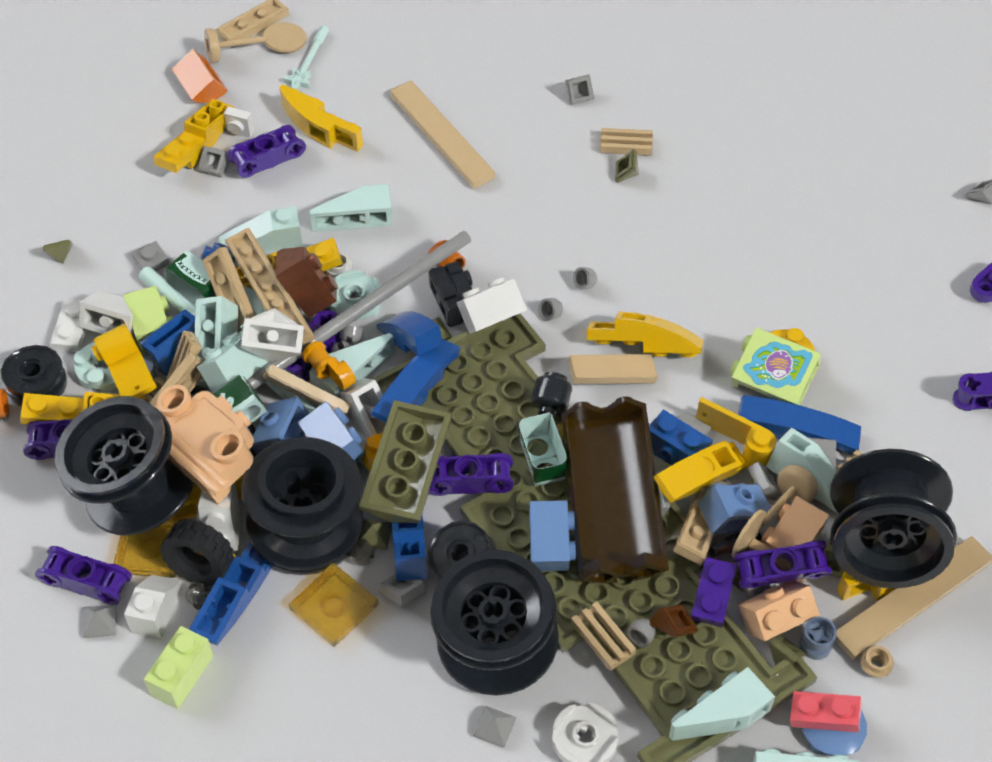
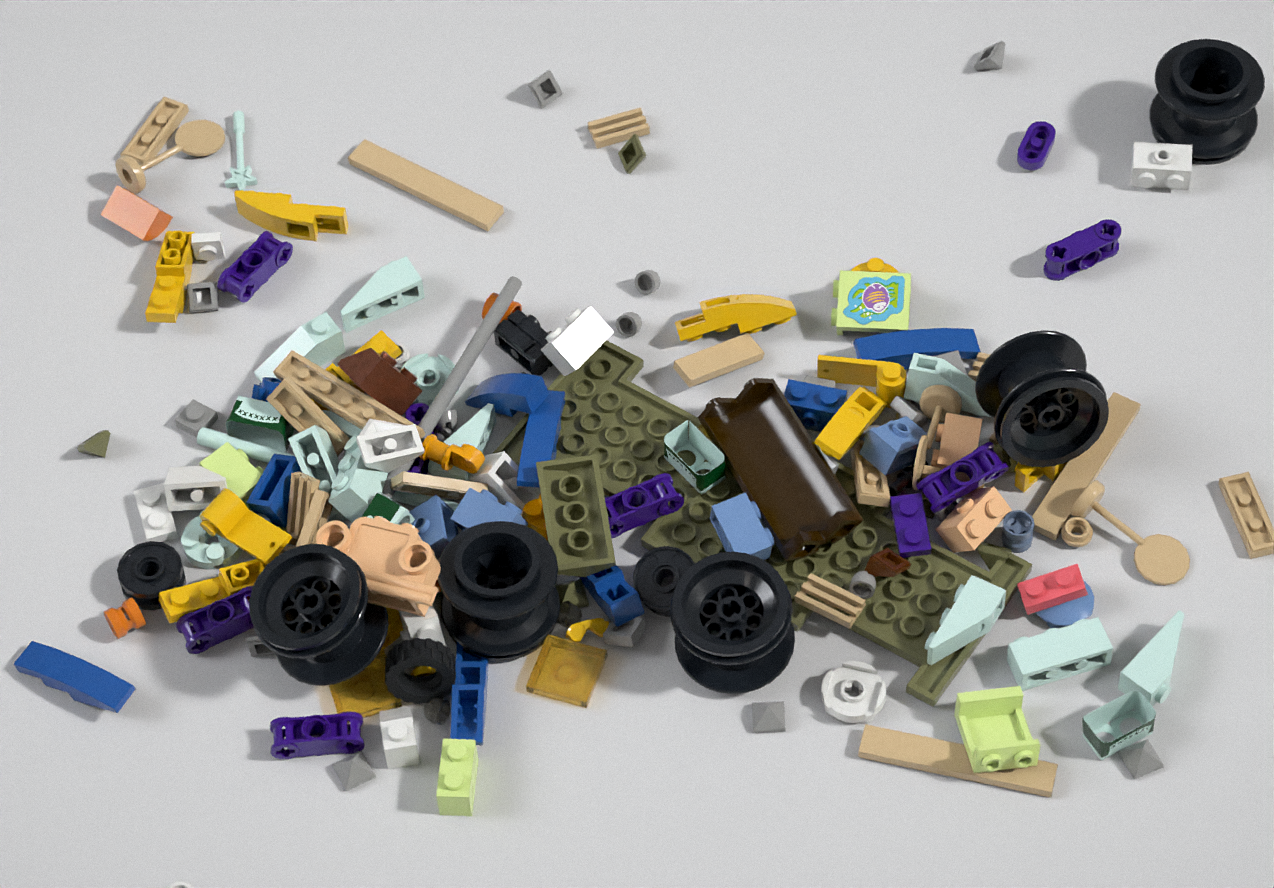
camera: 20 degrees left, 0 degrees up
black head [531,372,572,418] -> none
none -> yellow piece [565,618,609,644]
none -> tan piece [1070,480,1190,585]

